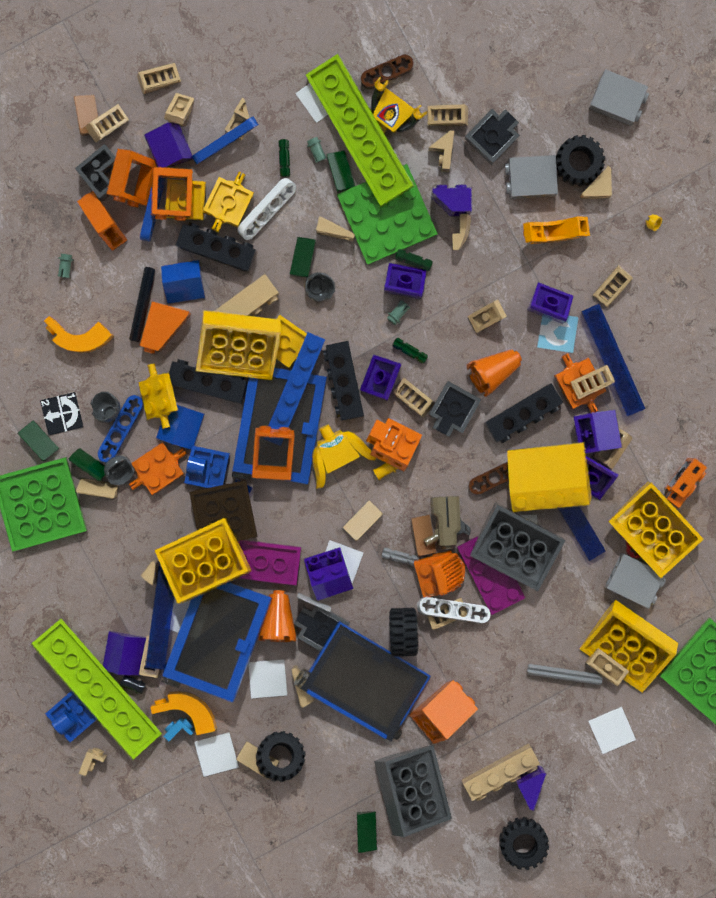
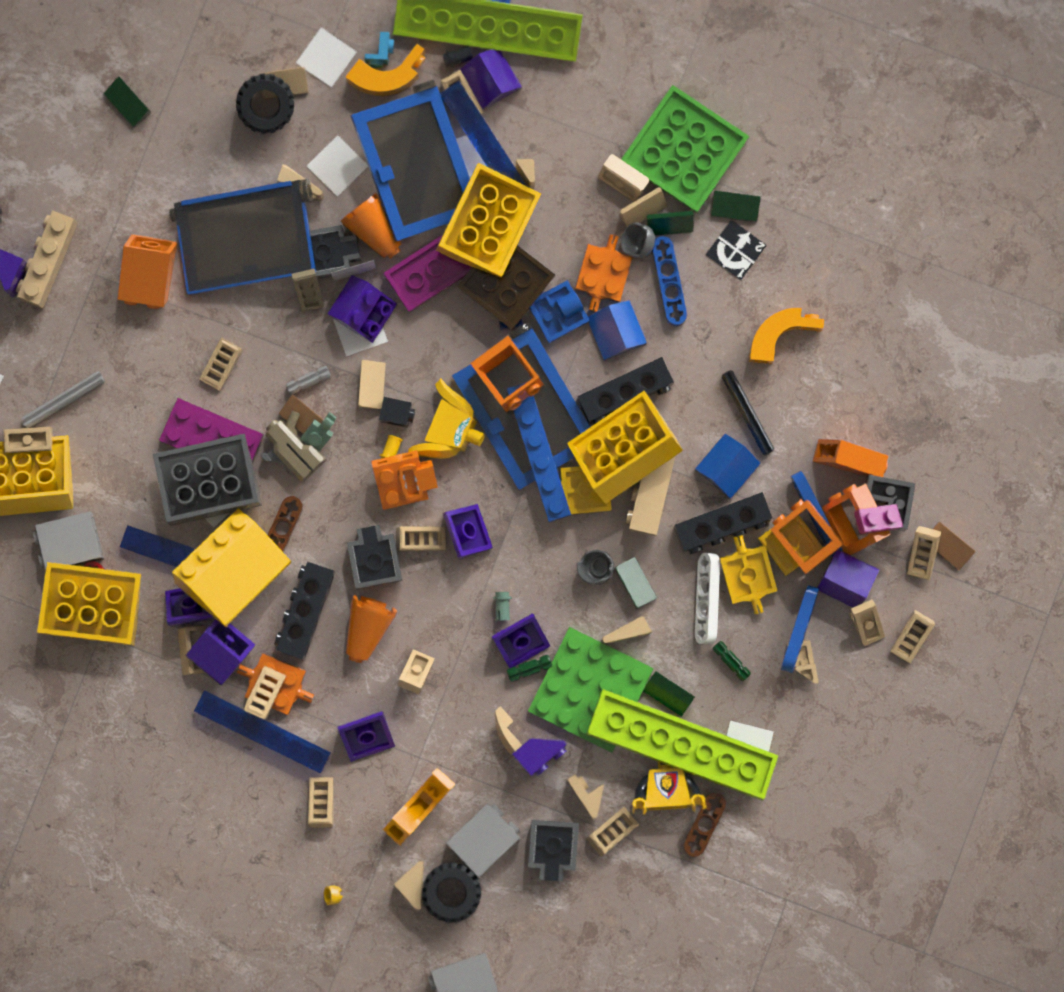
camera: 140 degrees right, 5 degrees down
sand green pin [57,253,74,278] -> none
dark grey hair [90,391,120,423] -> none
yellow plate [138,363,178,429] -> none
orange slope [140,301,191,354] -> none
sand green pin [307,137,327,163] -> none
black brick [323,341,364,421] -> none
dark grey slope [374,745,452,837] -> none
black tyre [389,607,418,657] -> none
dark green axle [392,338,428,364] -> none
orange piece [414,550,465,598] -> none
white beam [417,597,490,623] -> none
medium azure sticker [537,316,579,353] -> none
orange piece [665,458,707,508] -> none
none -> dark tan plate [292,269,324,312]
none -> sand green plate [300,412,337,452]
none -> black brick [379,397,415,428]
none -> tan slope [598,155,649,202]
none -> plate [854,504,903,534]

